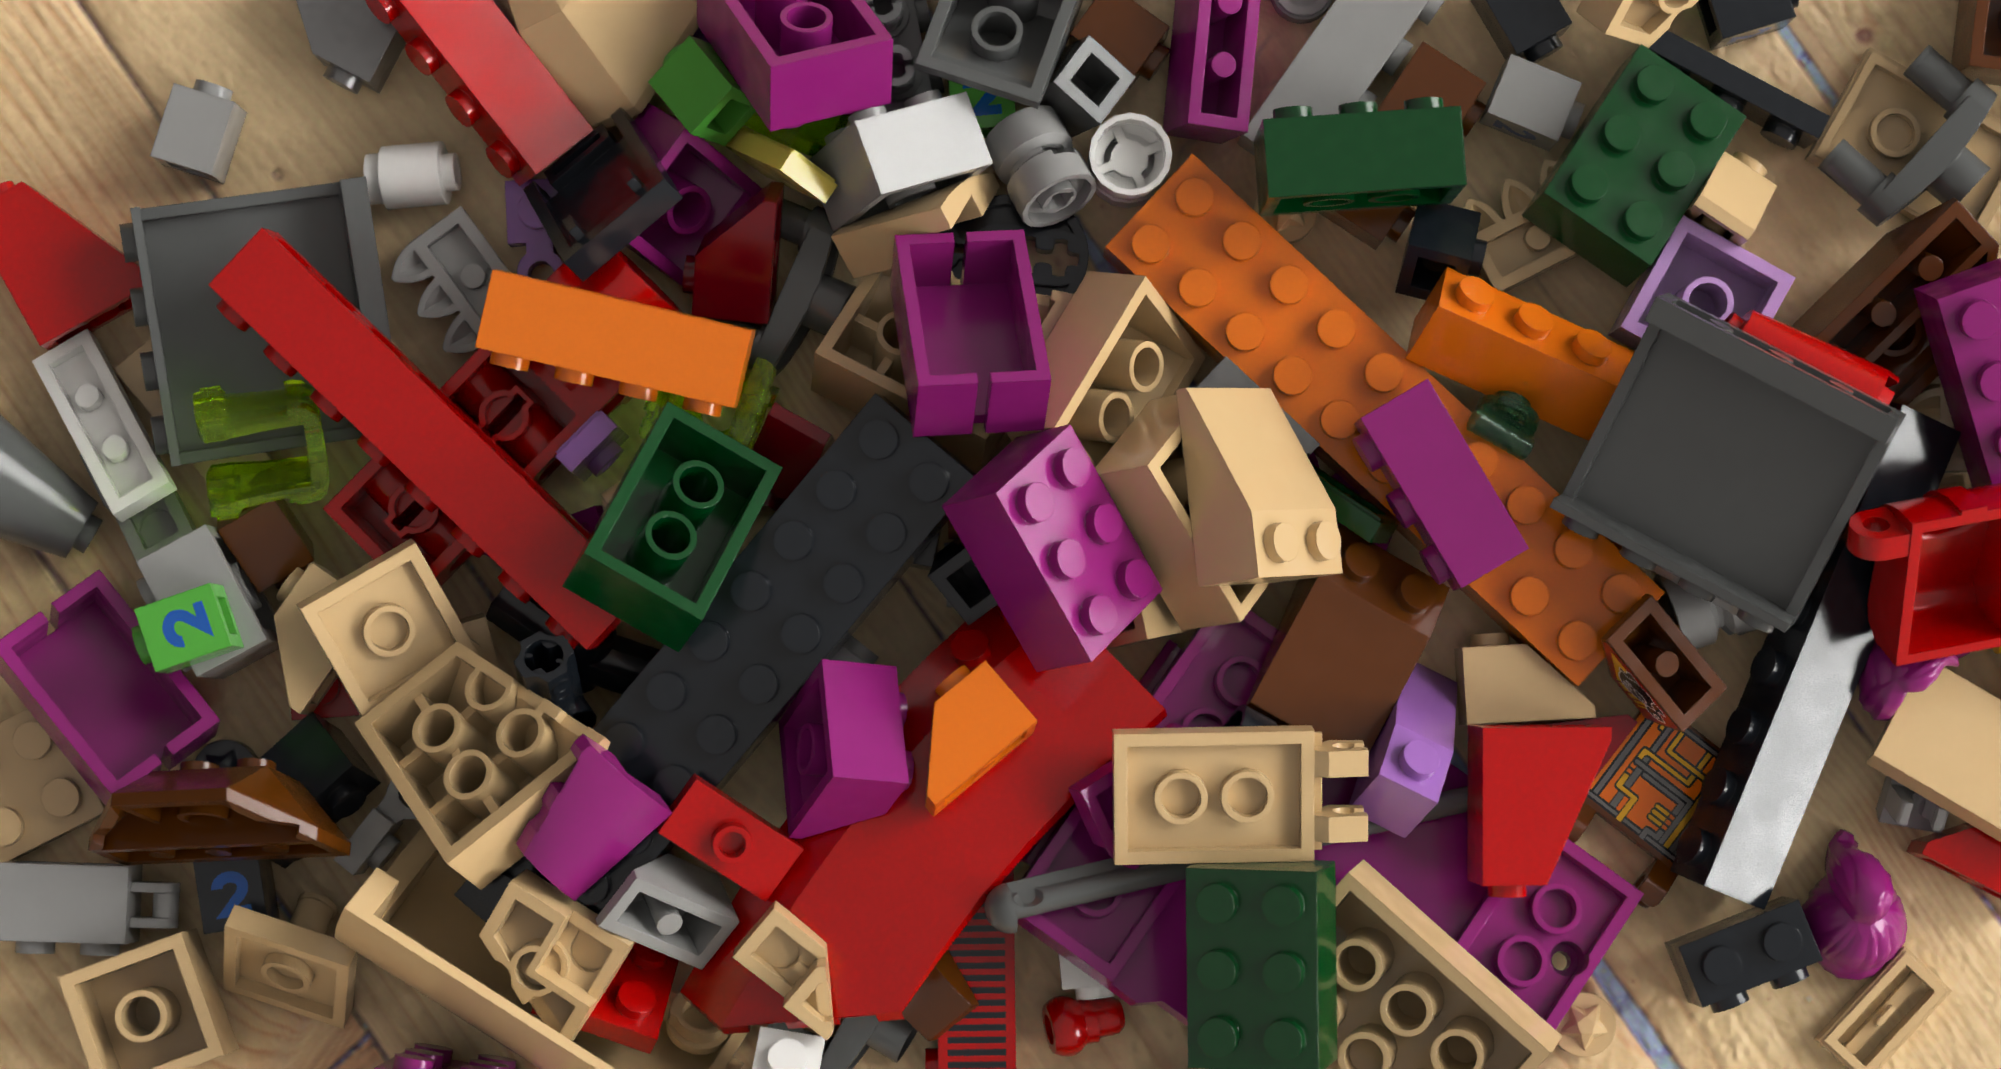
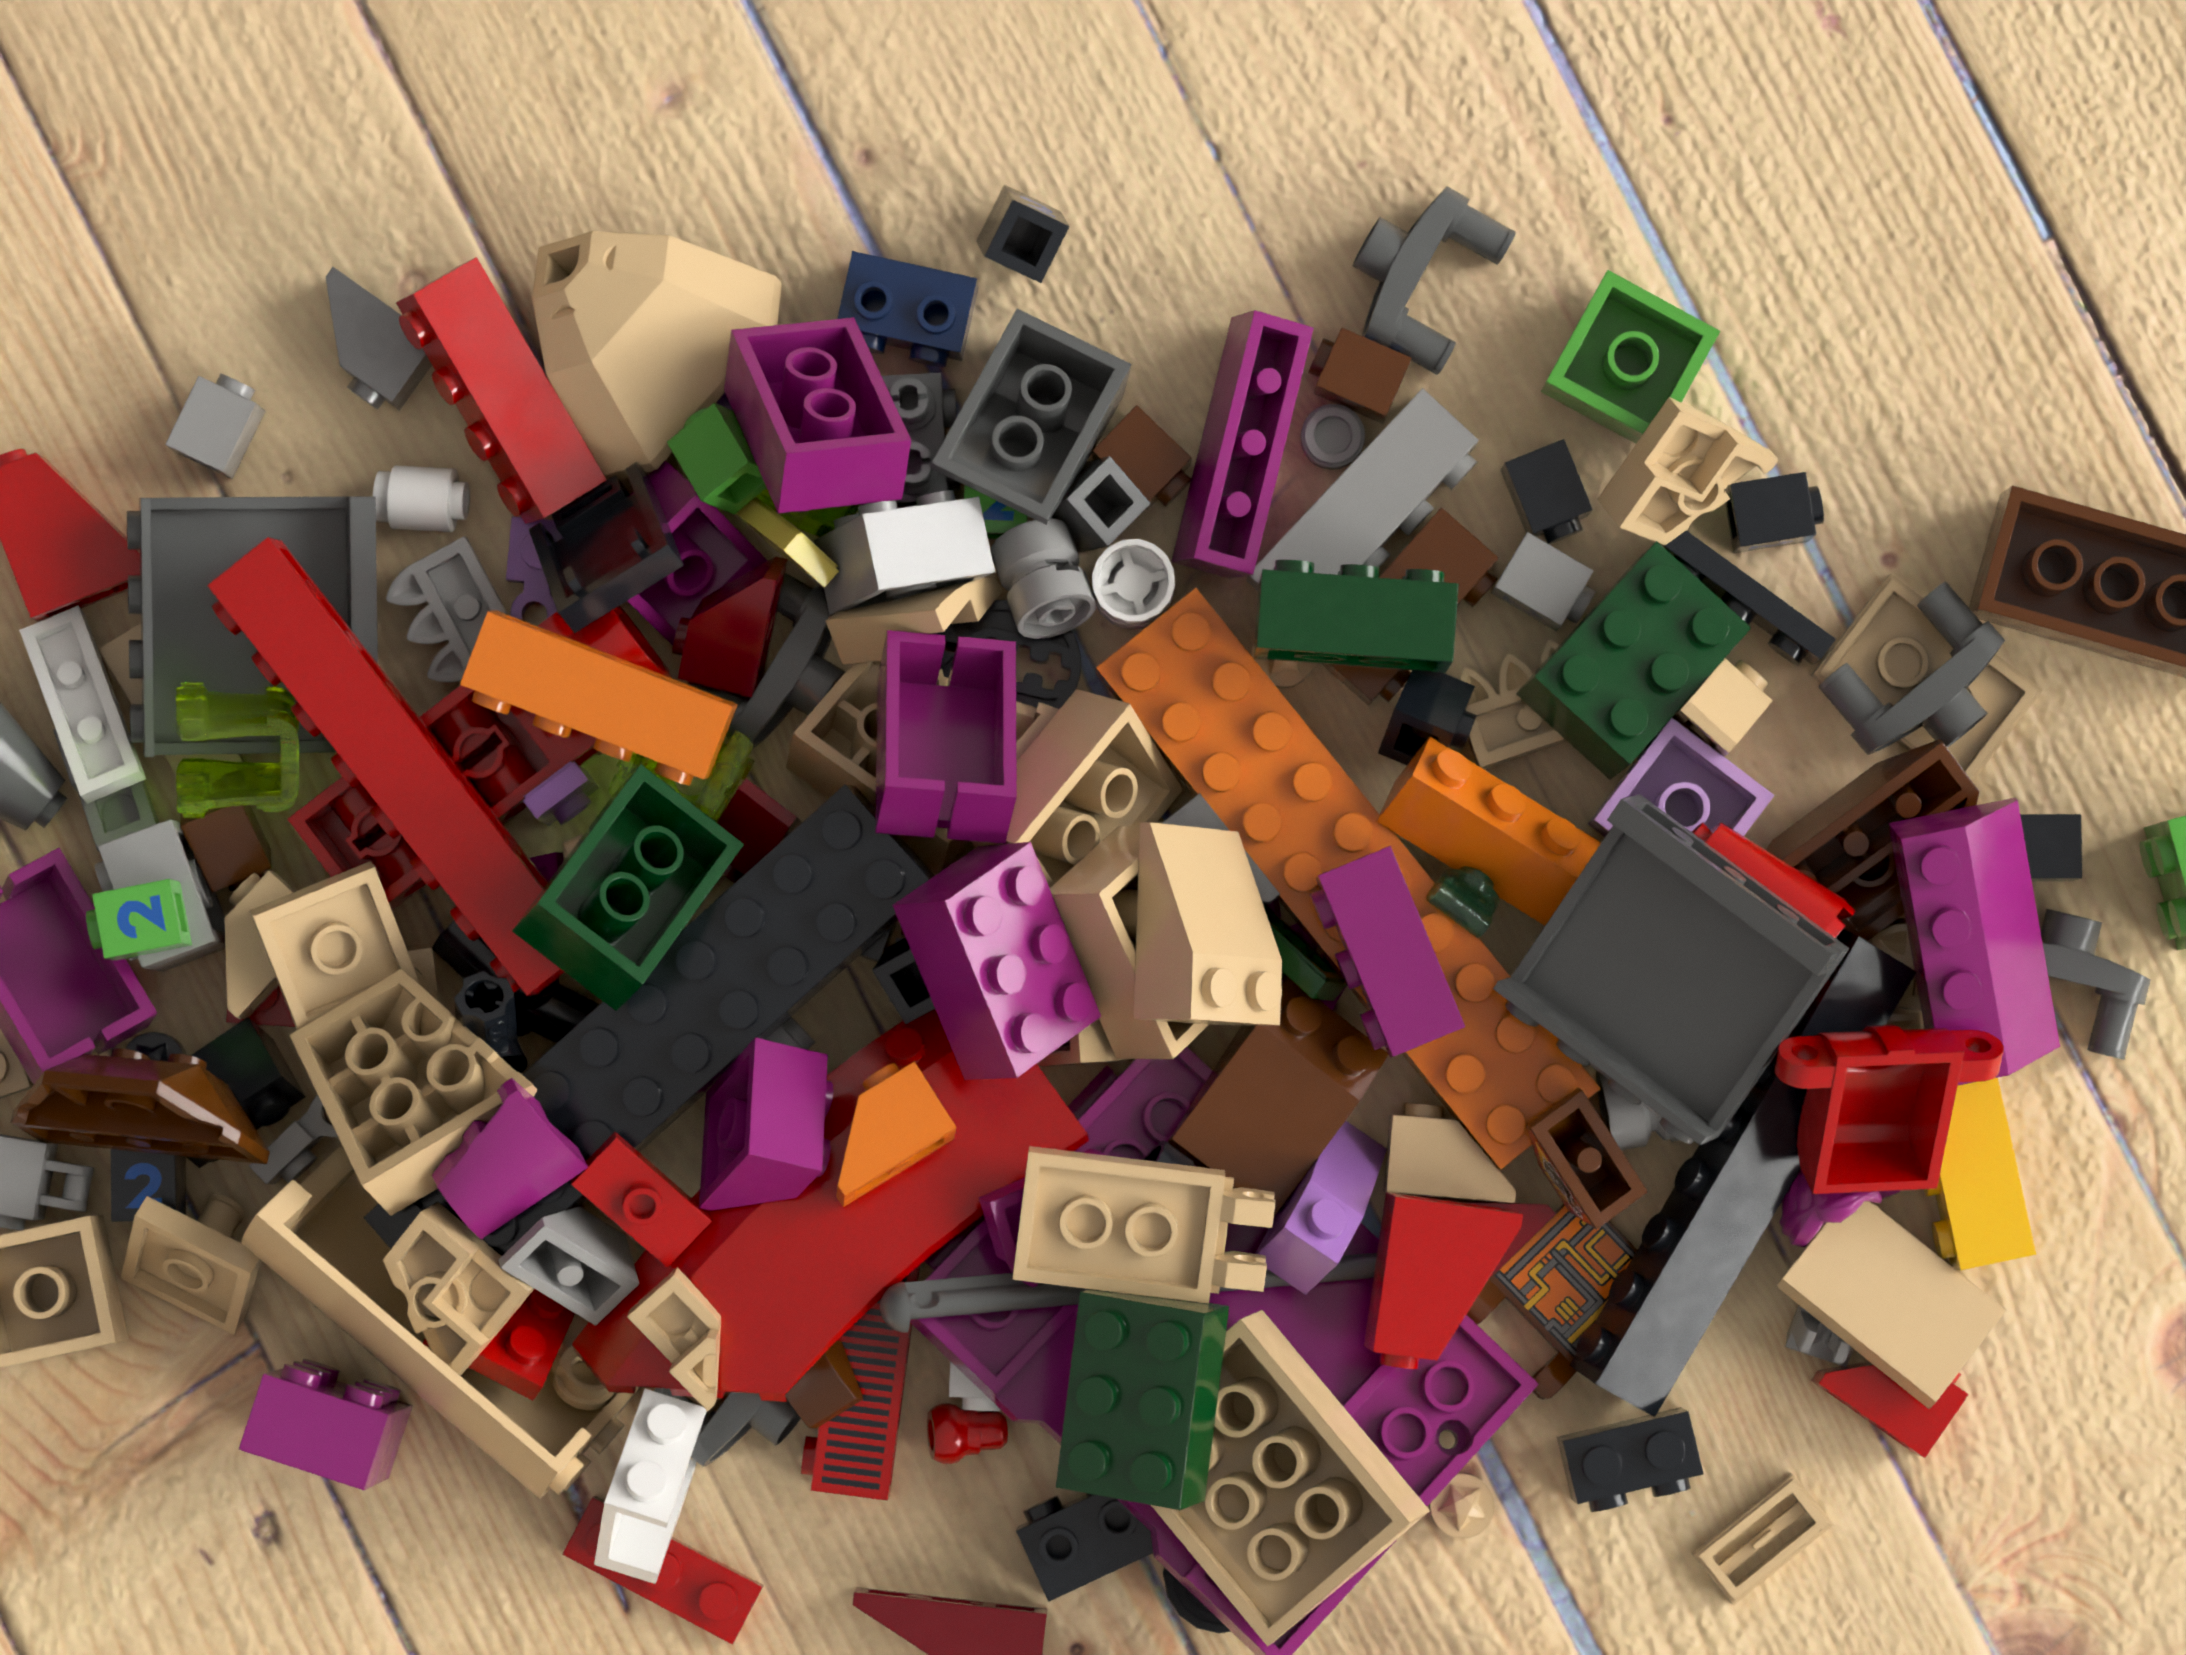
camera: 15 degrees right, 0 degrees up
magenta hair [1802,829,1907,980] -> none

